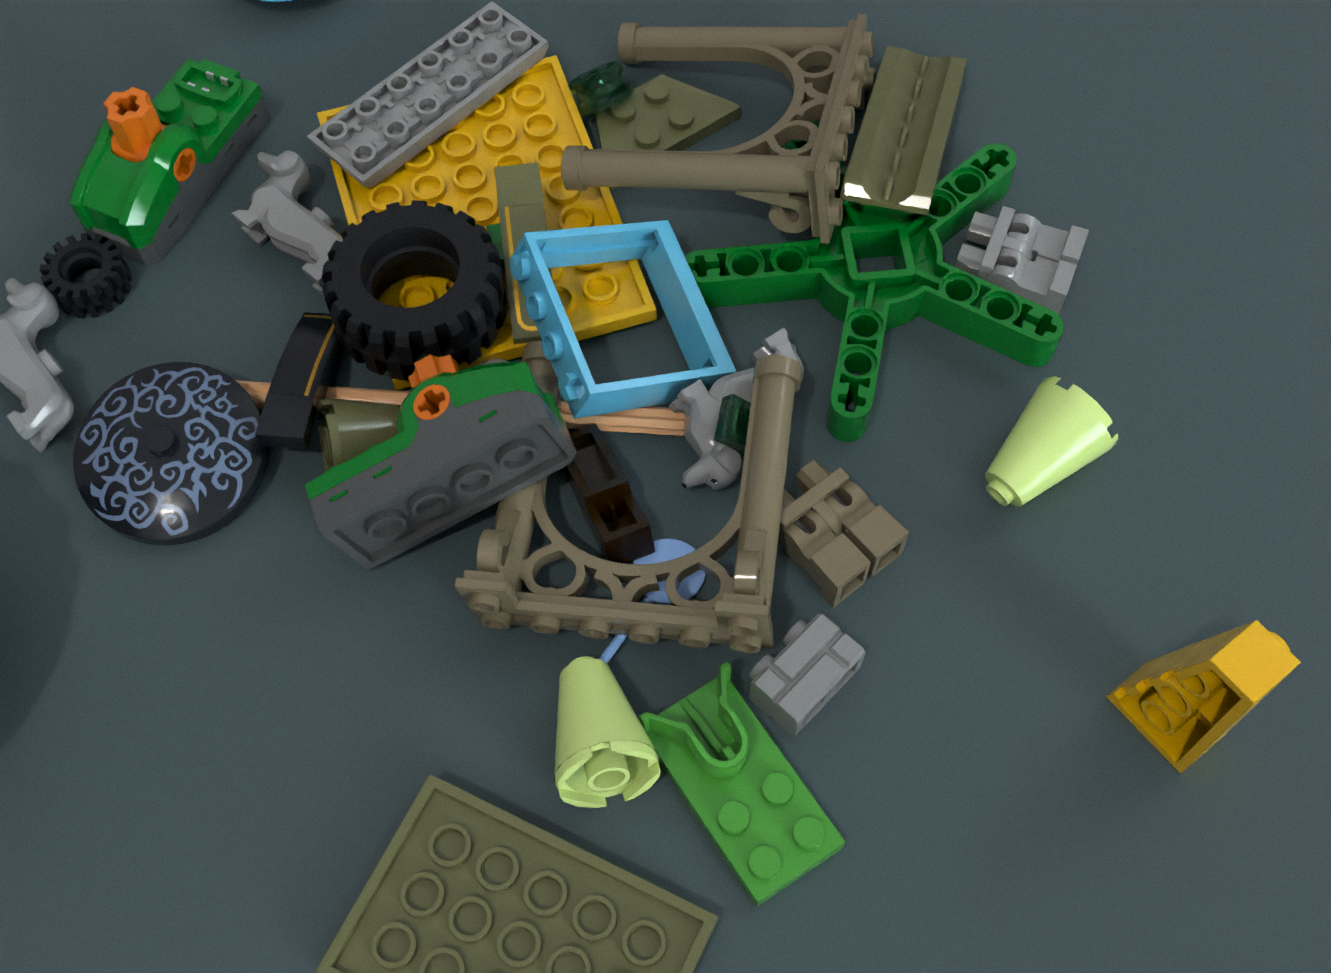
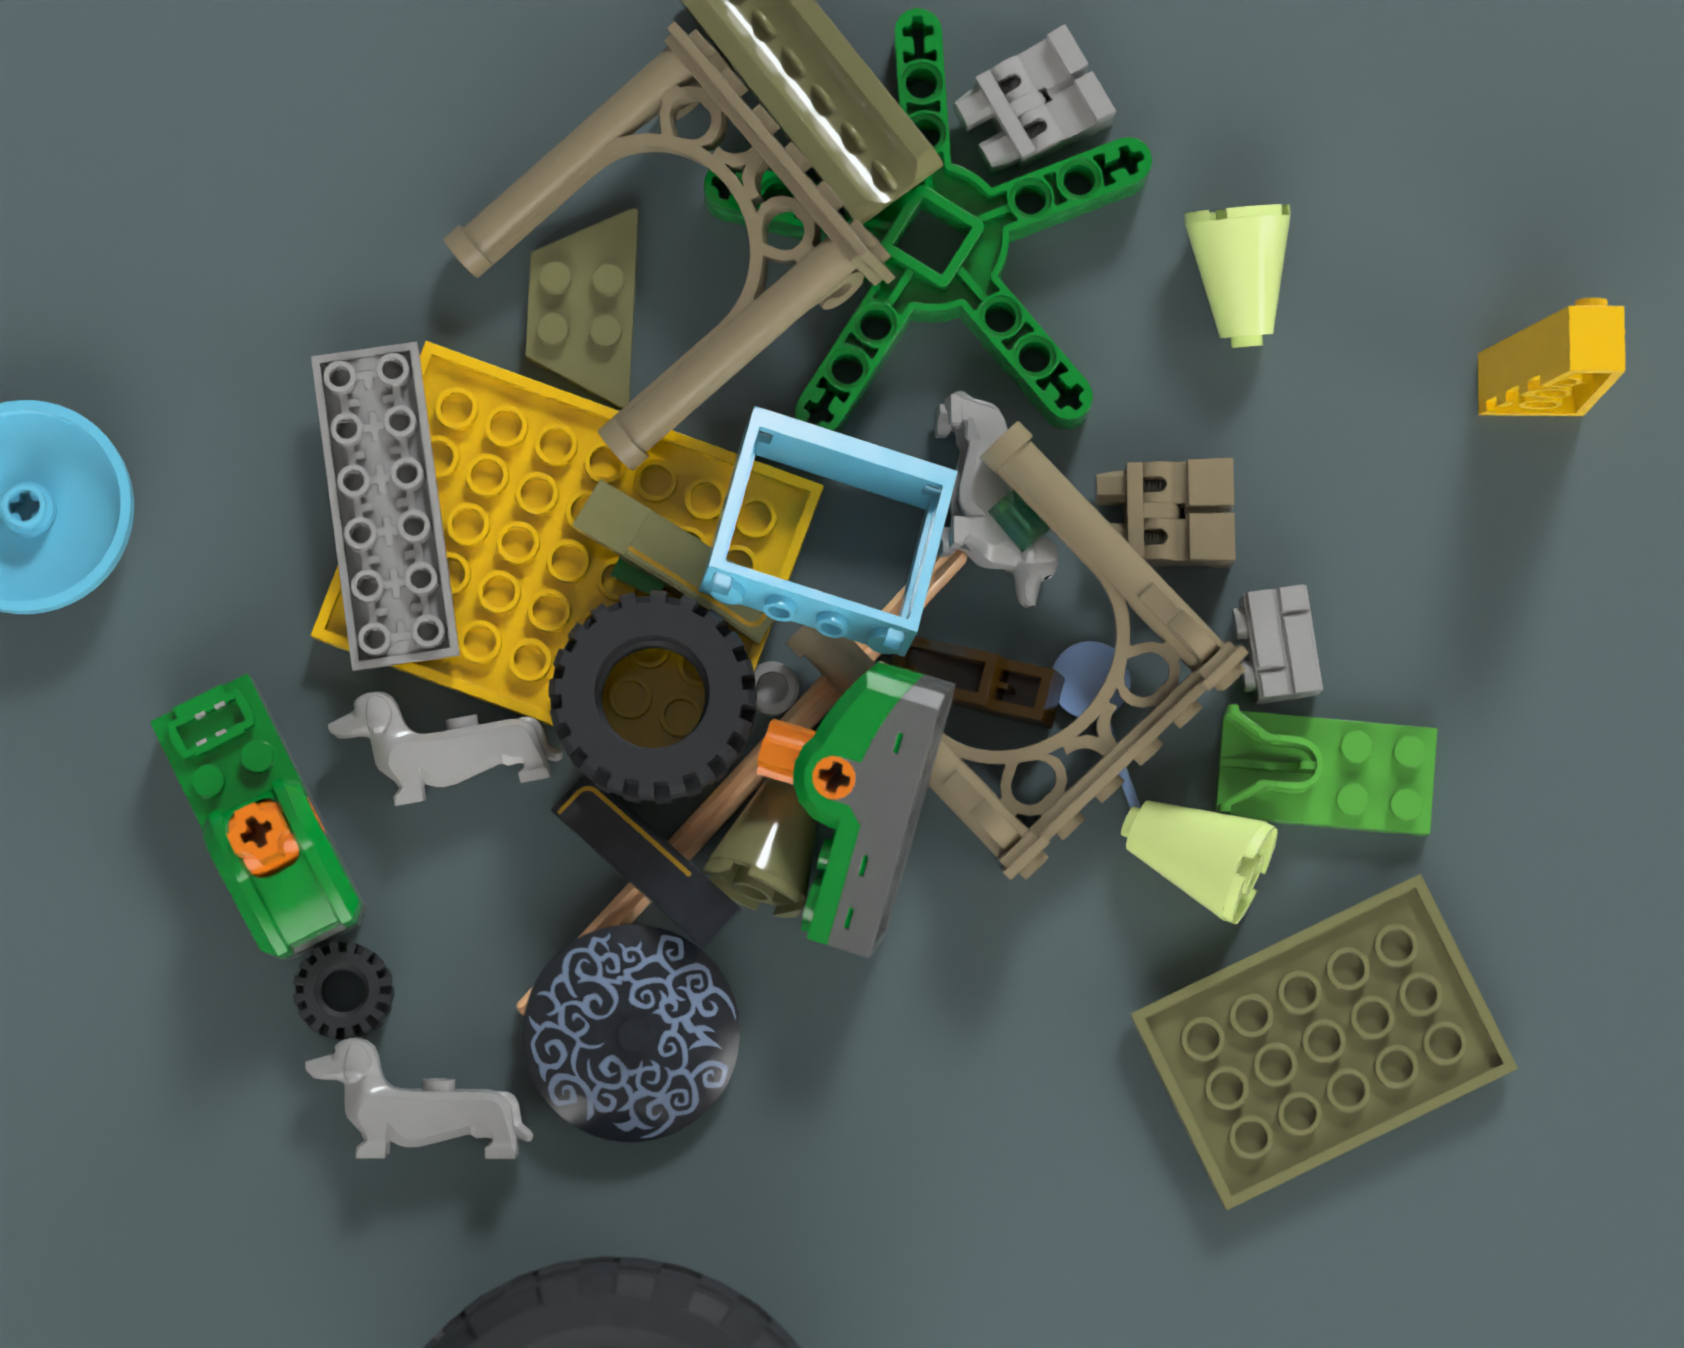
camera: 55 degrees left, 20 degrees up
clear green wheel [568,60,633,116] -> none

